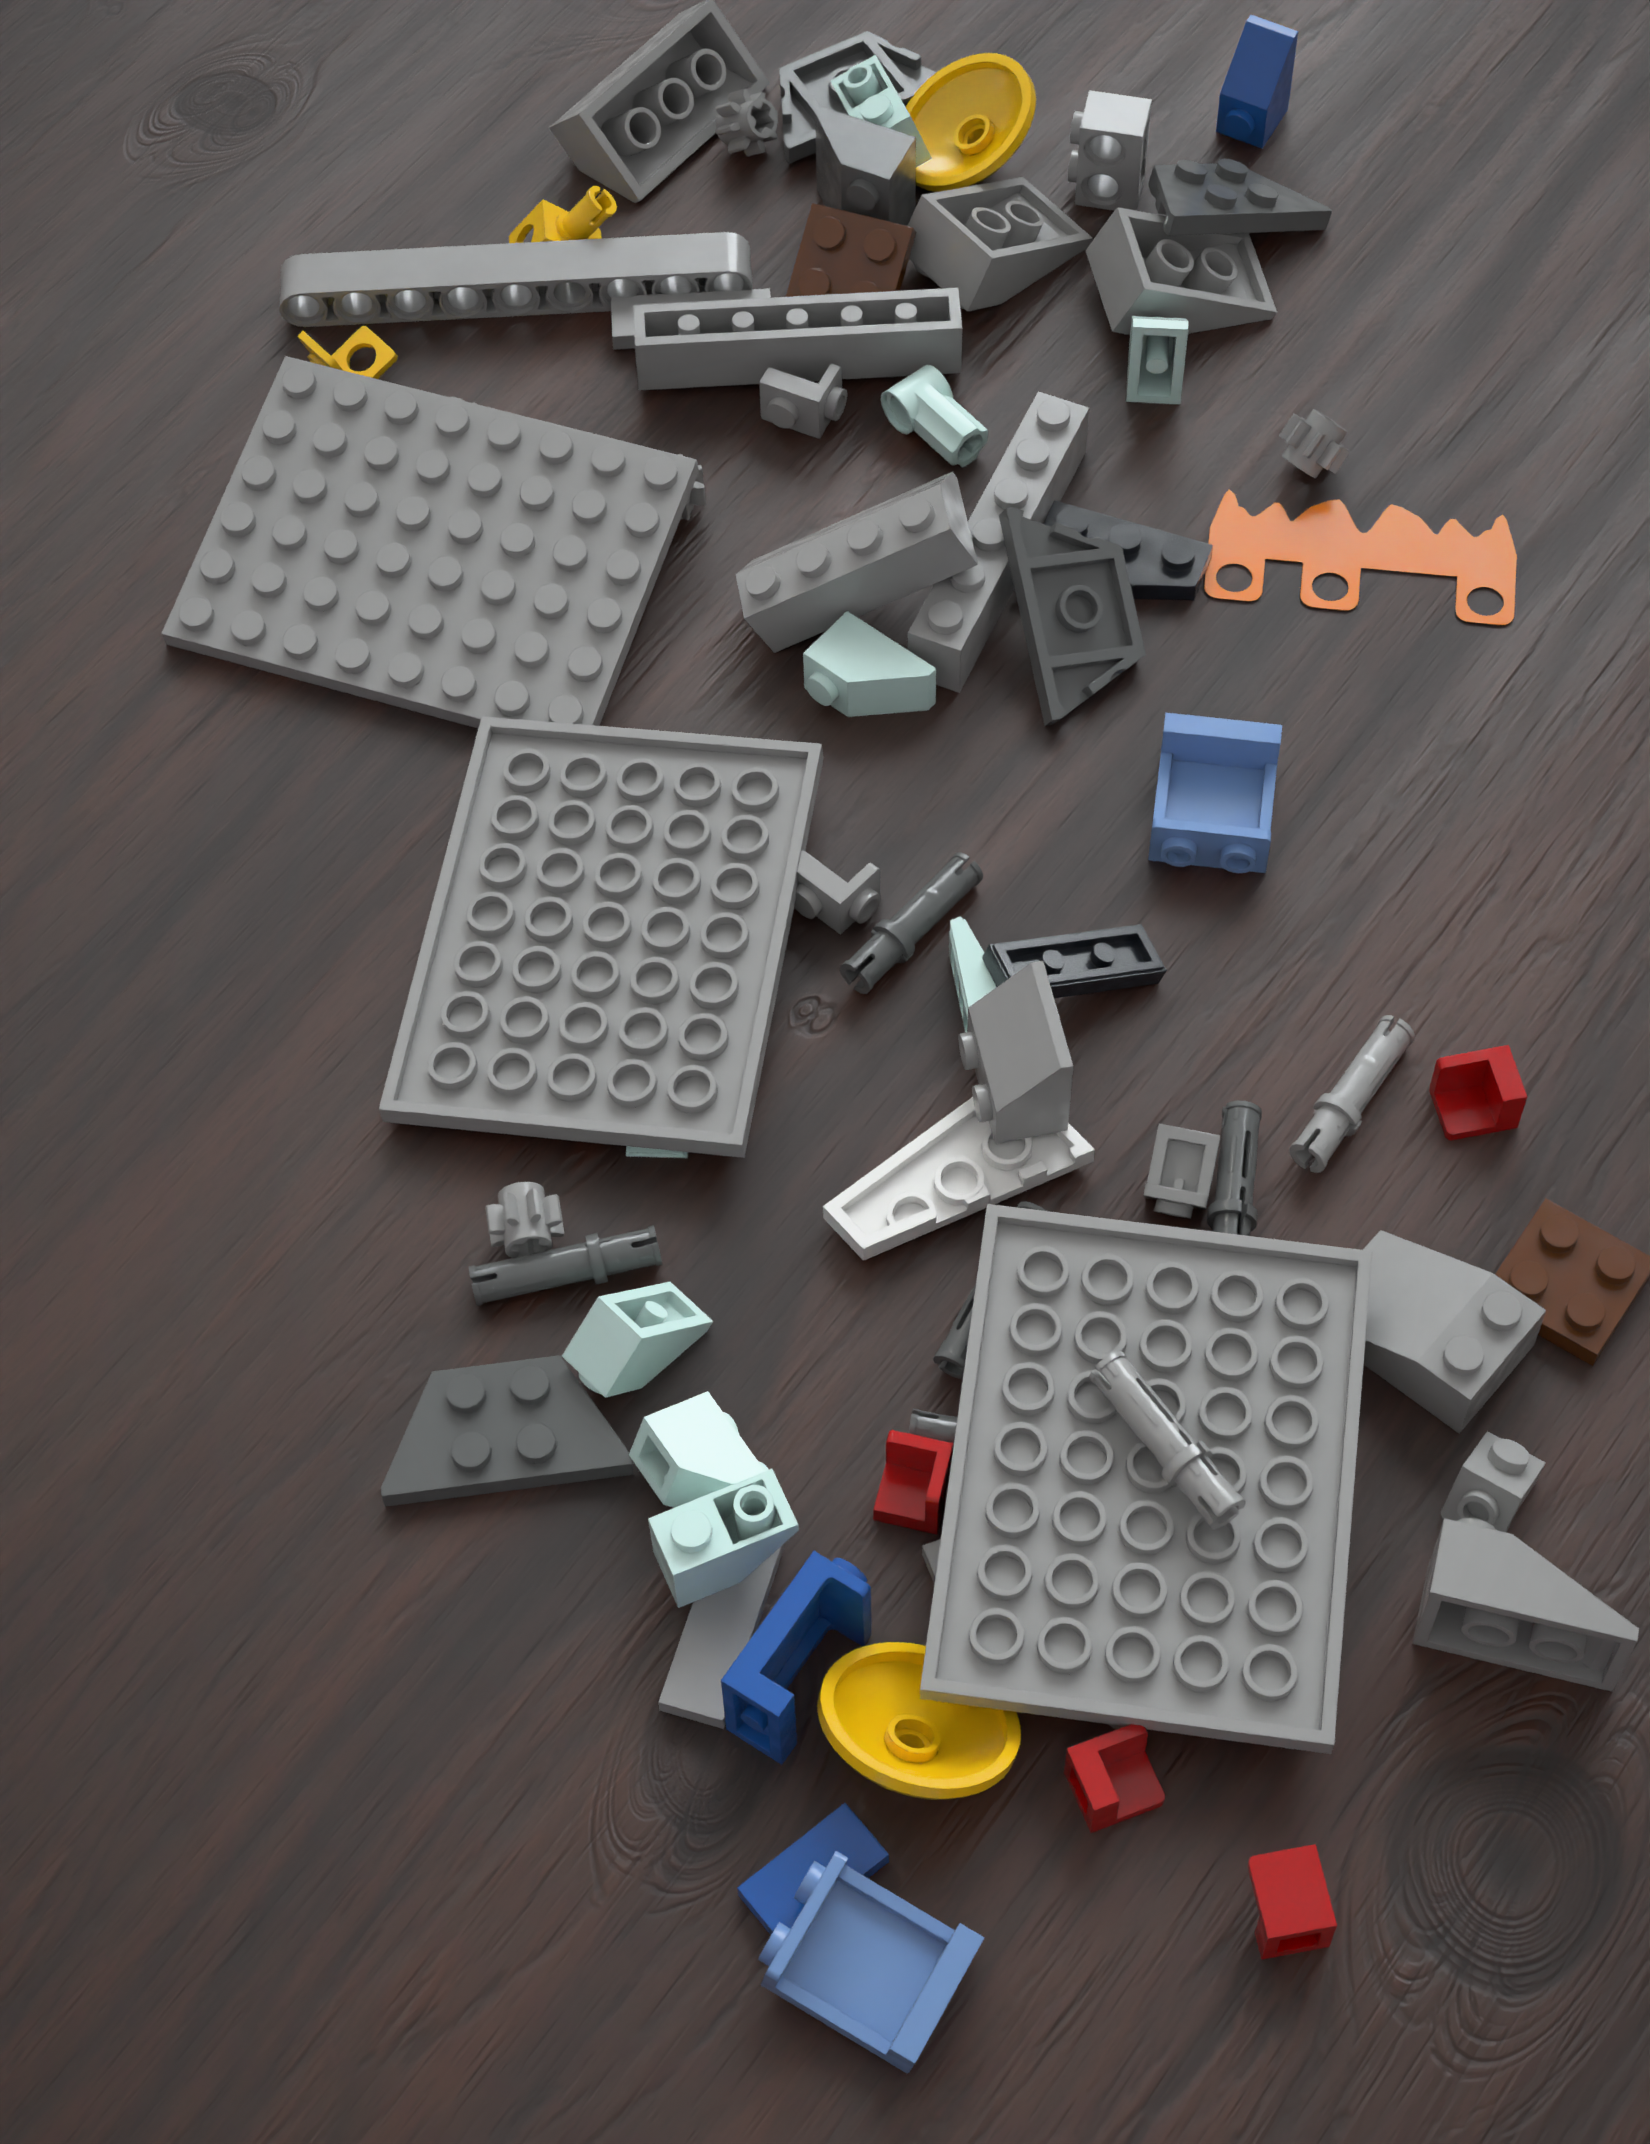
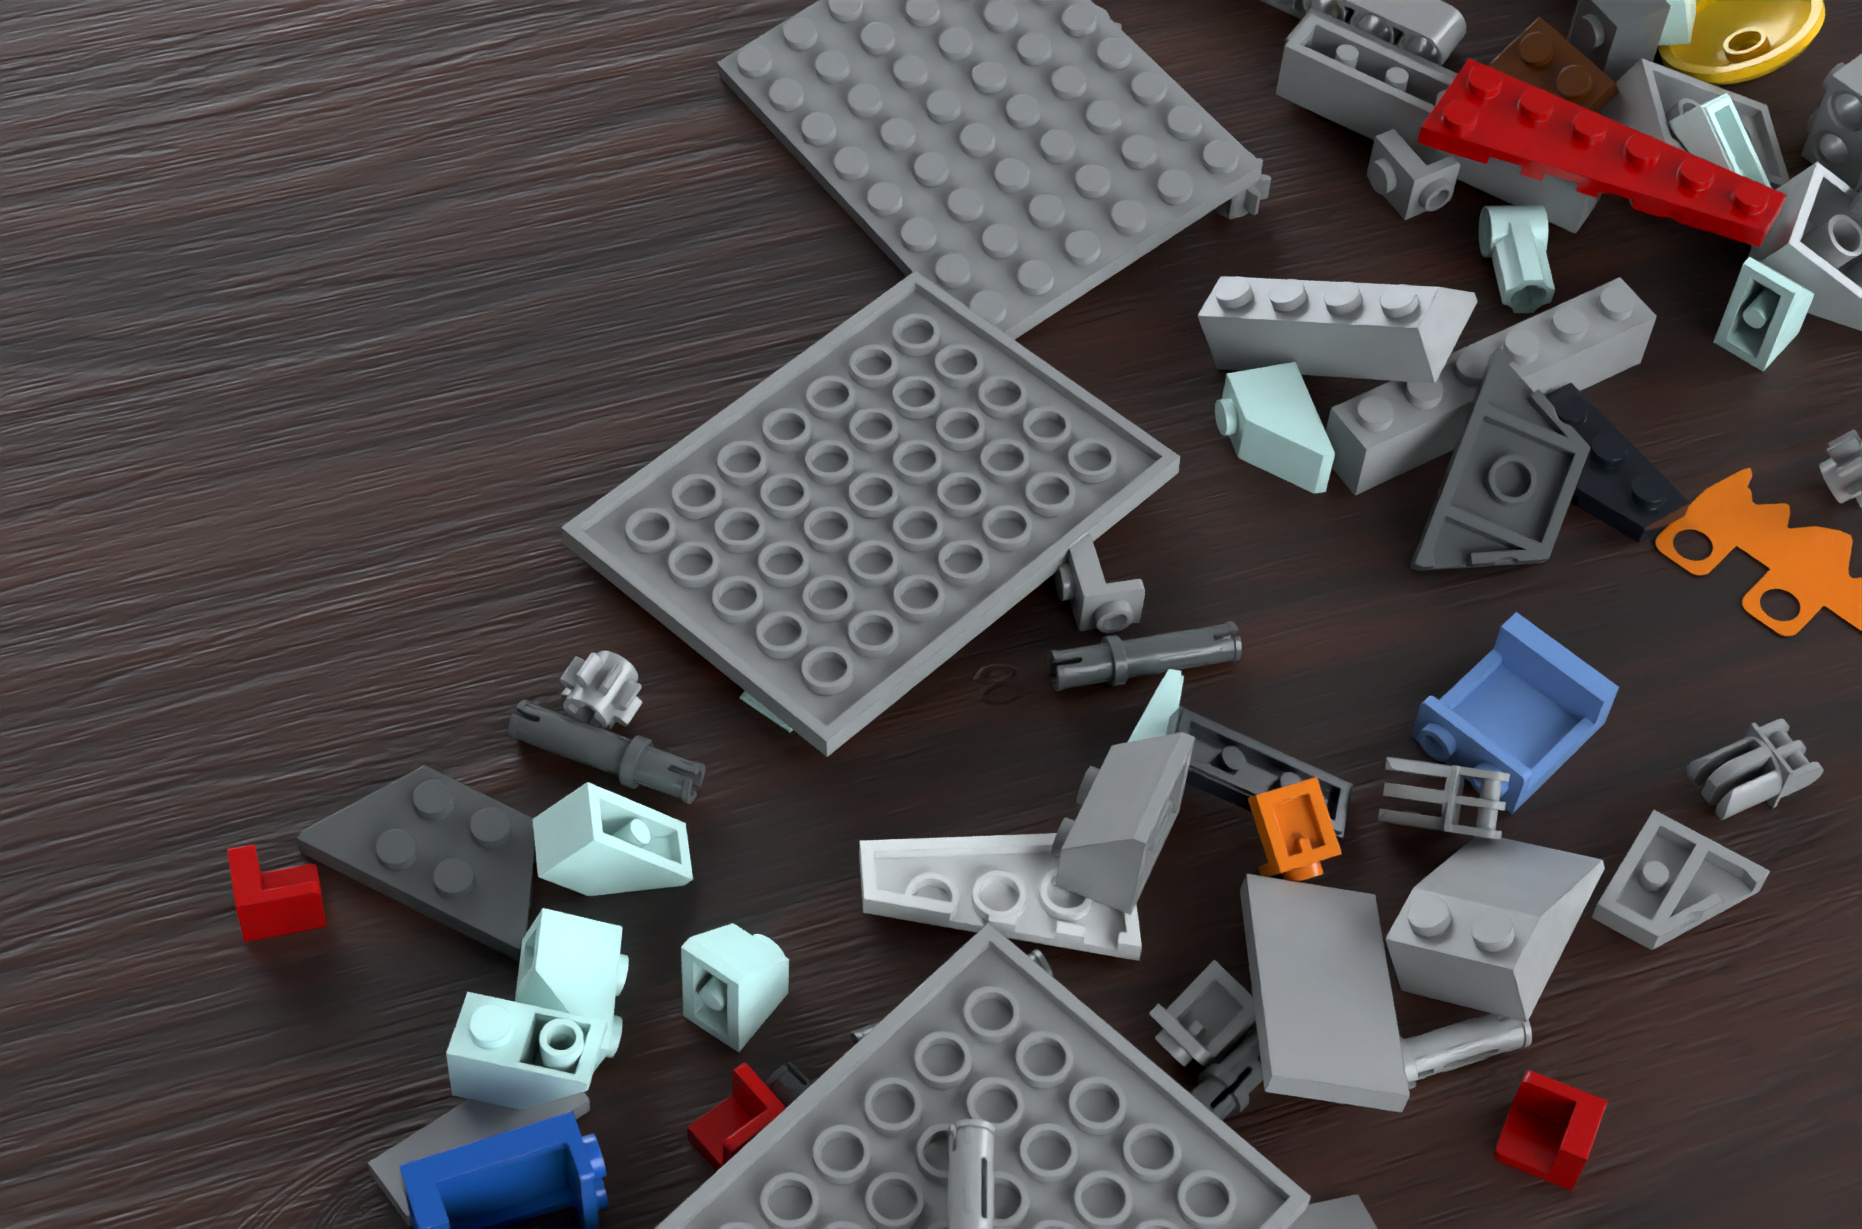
camera: 30 degrees right, 5 degrees down
none -> red panel [227,844,327,942]
none -> light aqua slope [681,923,789,1052]
none -> light grey tile [1240,874,1410,1112]
none -> orange bracket [1248,777,1342,882]
none -> light grey arm [1378,757,1510,840]
none -> light grey slope [1385,836,1605,1022]
none -> red wing [1417,58,1787,247]
none -> light grey wing [1591,810,1770,950]
none -> light aqua slope [1668,93,1772,188]
none -> light grey arm [1686,719,1824,821]

